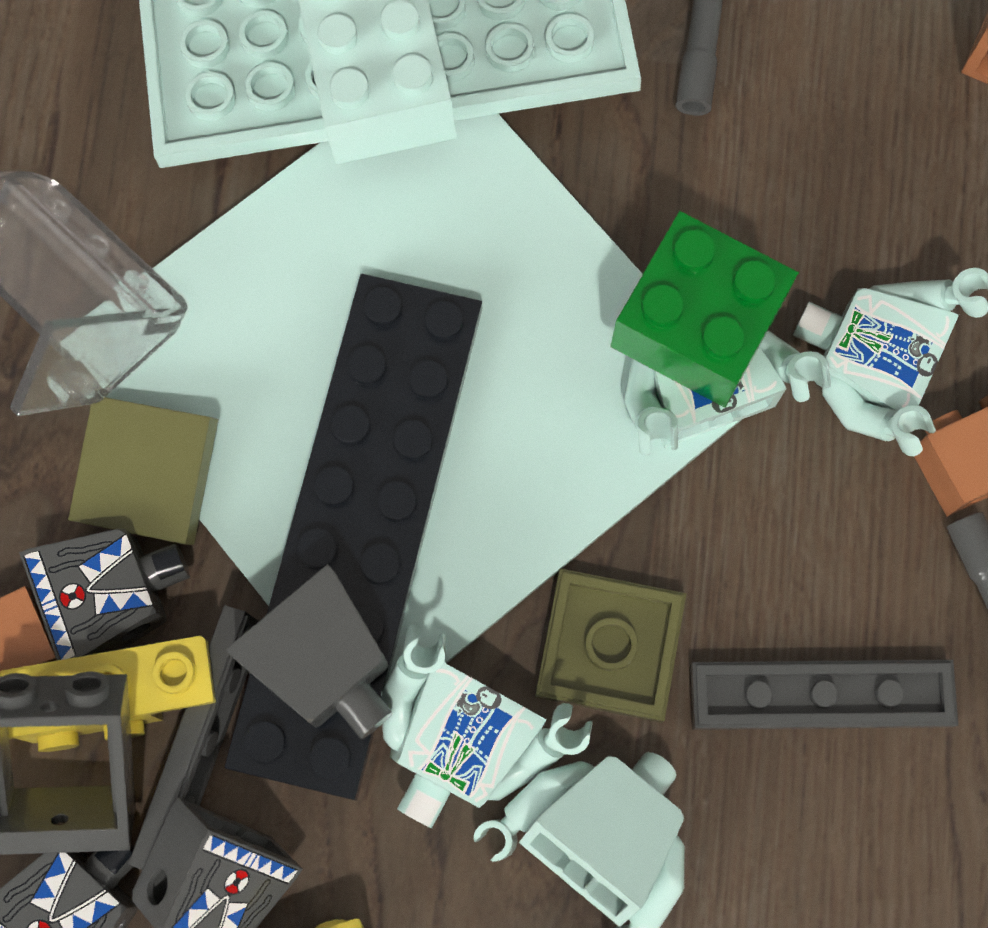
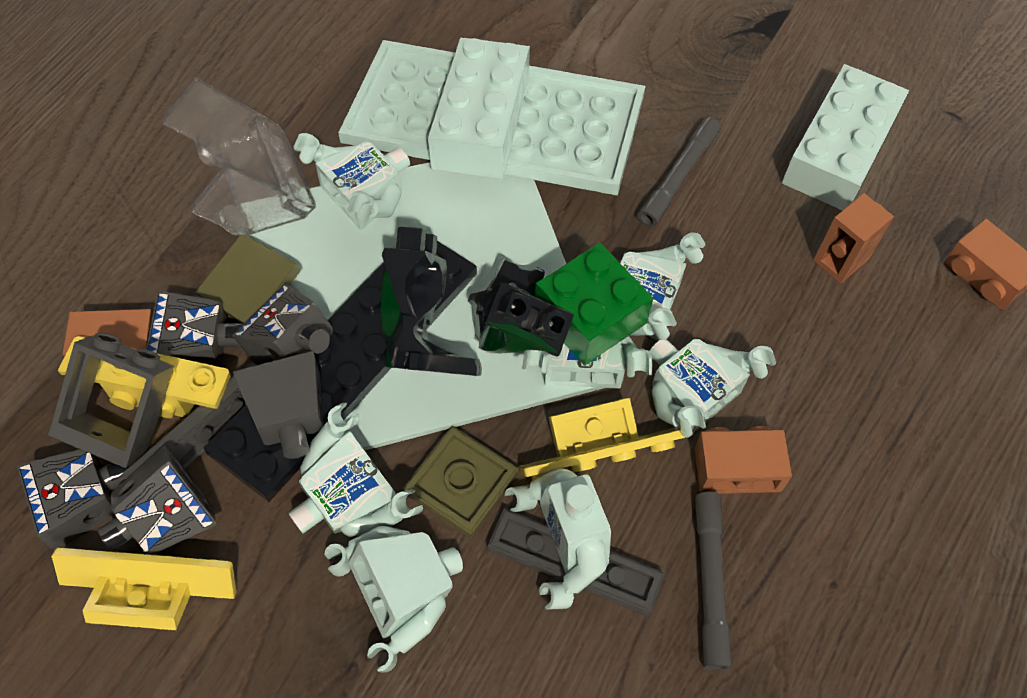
camera: 20 degrees right, 15 degrees down
none -> dark grey torso [232,284,333,365]
none -> light aqua torso [293,133,410,230]
none -> black hips [381,227,482,376]
none -> black hips [468,258,574,357]
none -> light aqua torso [505,468,611,610]
none -> light yellow bracket [518,398,685,481]
none -> light aqua torso [620,232,705,341]

